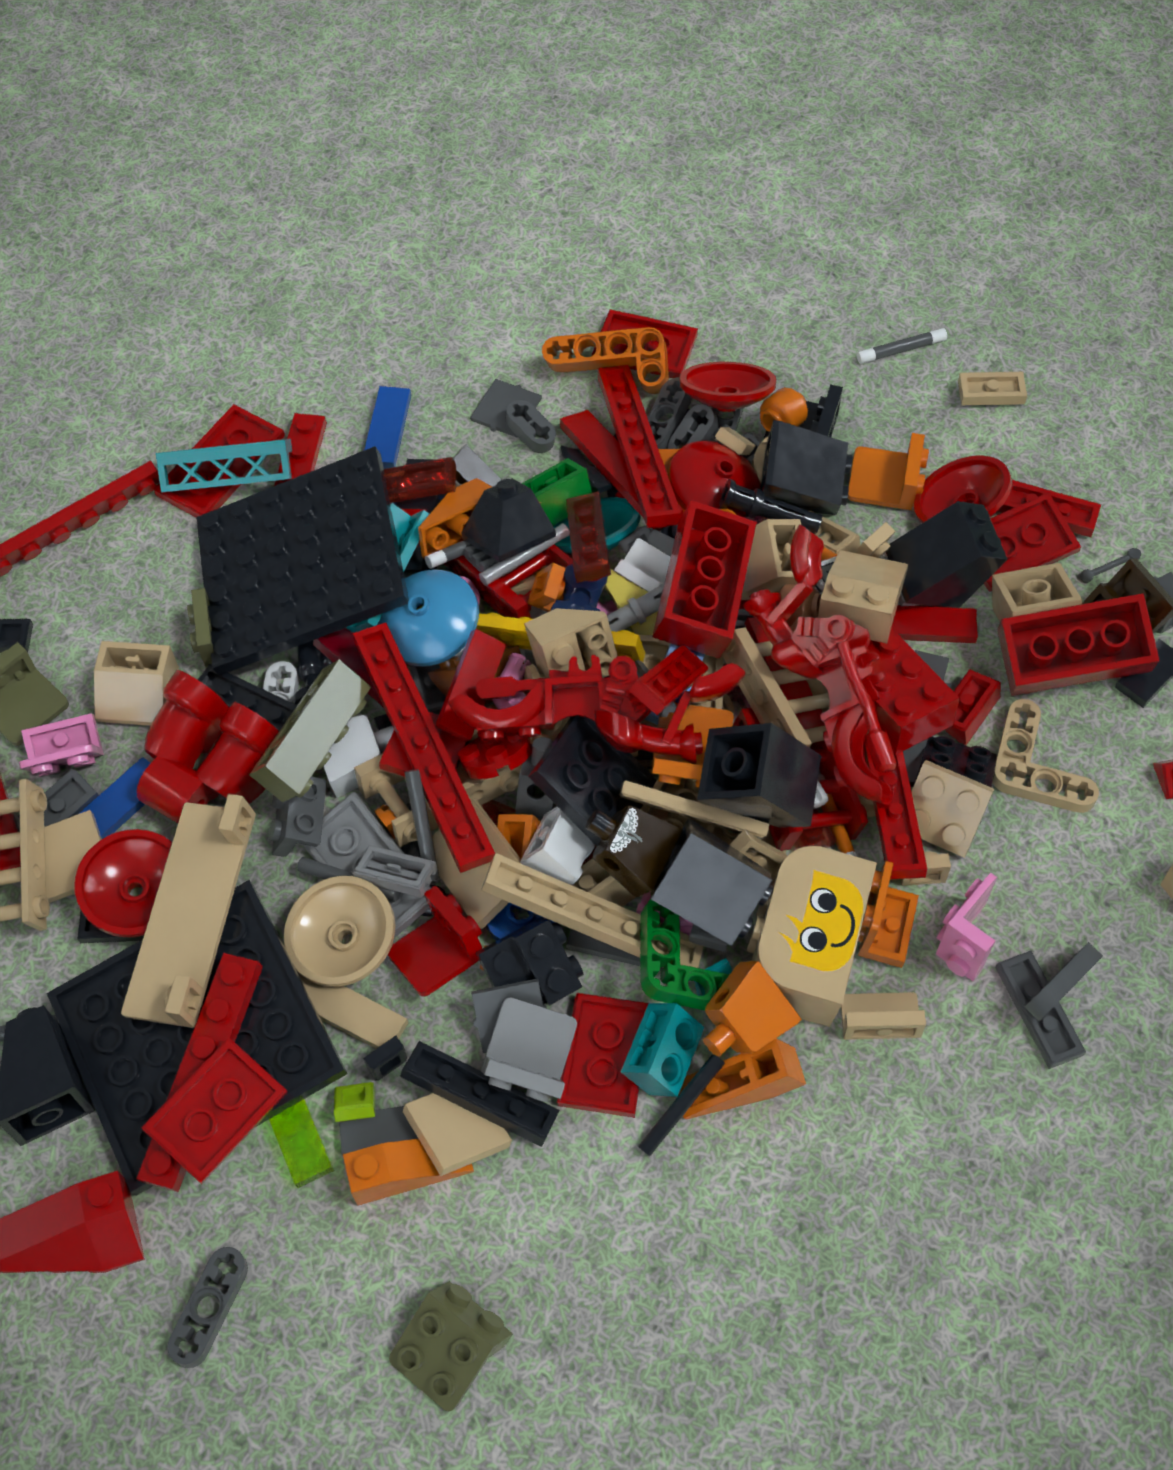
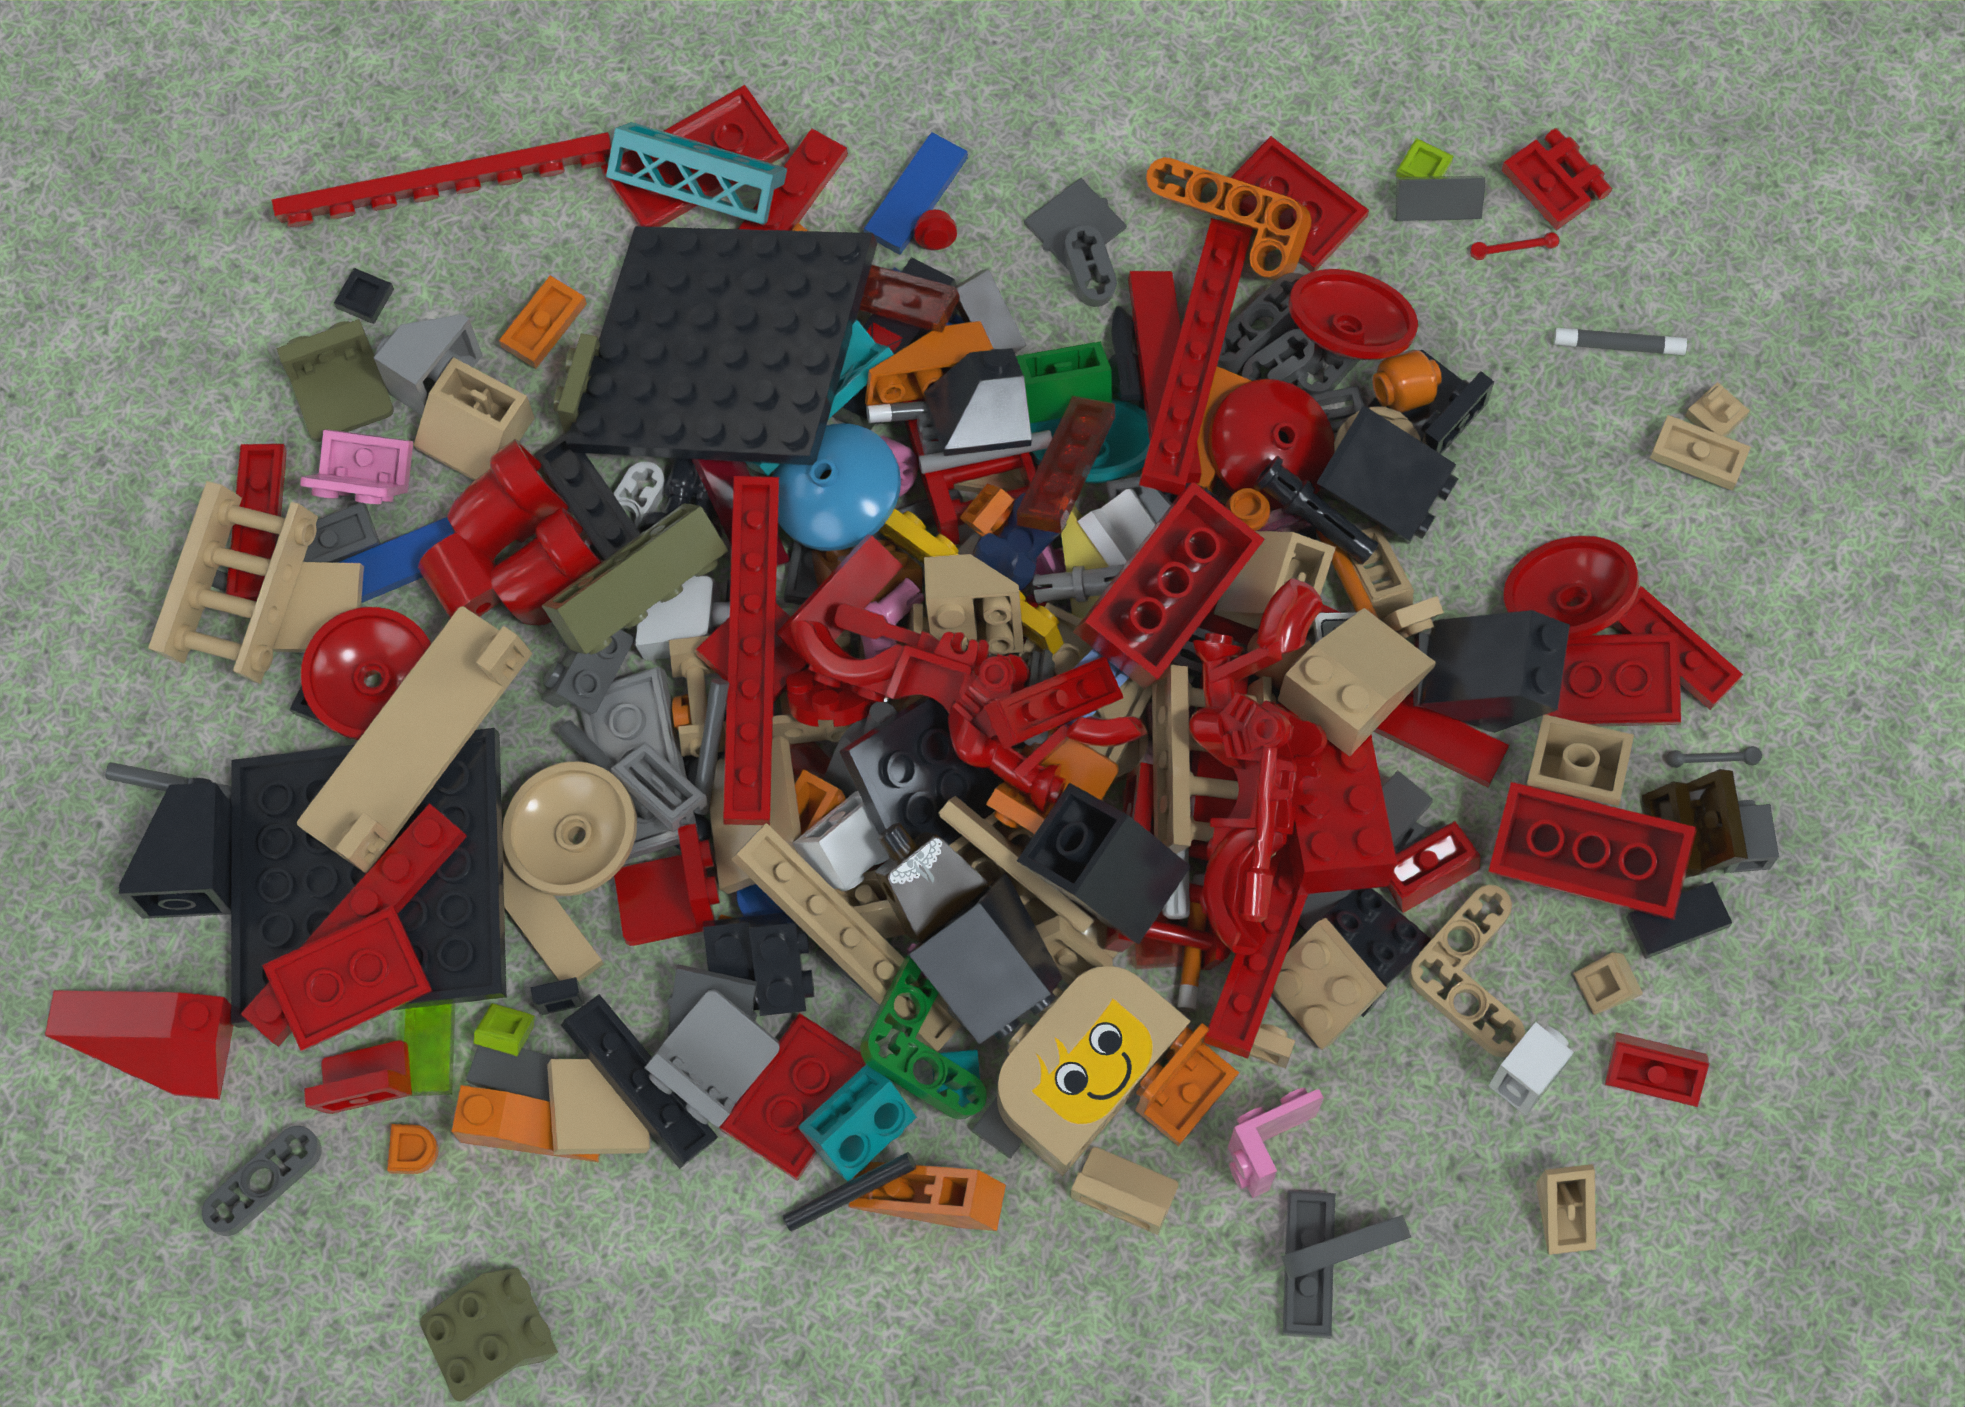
camera: 25 degrees right, 10 degrees up
orange torso [703,961,802,1057] -> none
tan tile [715,427,755,455] -> none
orange bracket [848,433,929,511] -> none
none -> red panel [304,1040,412,1114]
none -> light grey slope [374,314,483,415]
none -> orange tile [387,1124,439,1174]
none -> orange plate [499,275,587,369]
none -> red plate [914,209,957,250]
none -> lime tile [1395,138,1454,177]
none -> dark grey slope [1396,176,1485,221]
none -> red hinge [1470,232,1560,260]
none -> white brick [1489,1022,1574,1115]
none -> red plate [1502,128,1613,231]
none -> tan slope [1573,952,1643,1015]
none -> tan tile [1685,382,1750,437]

